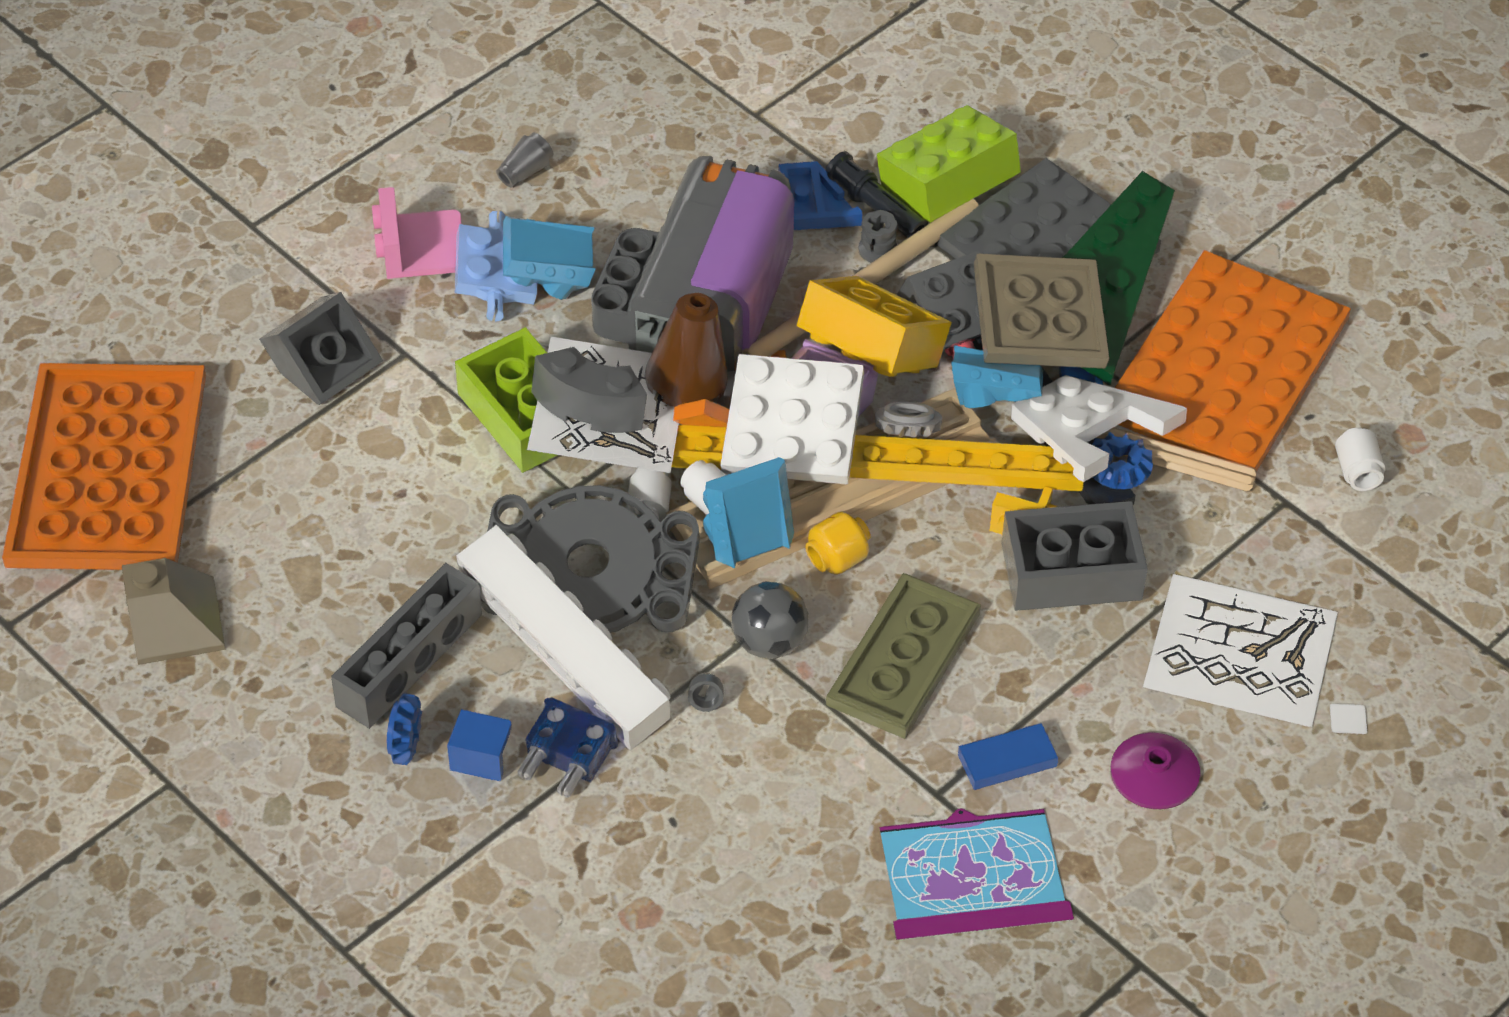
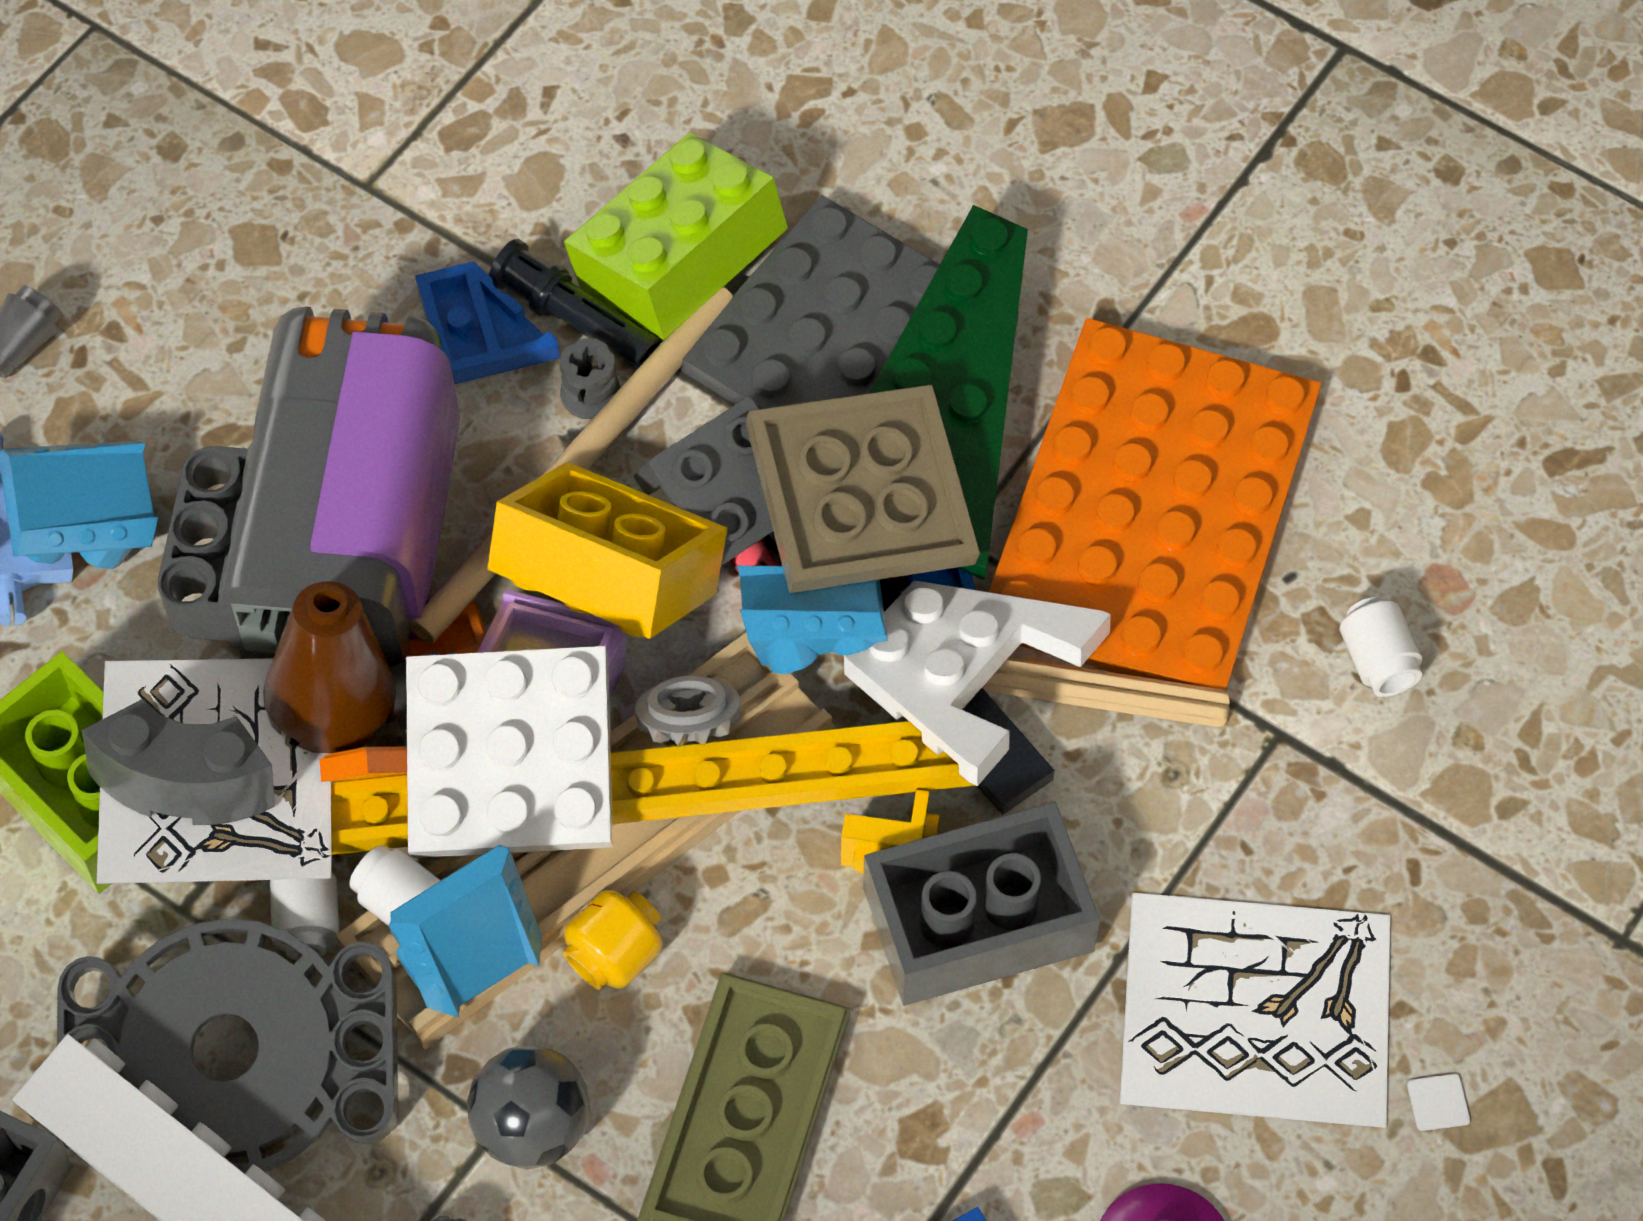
camera: 10 degrees left, 10 degrees up
blue gear [1092,432,1153,489] -> none

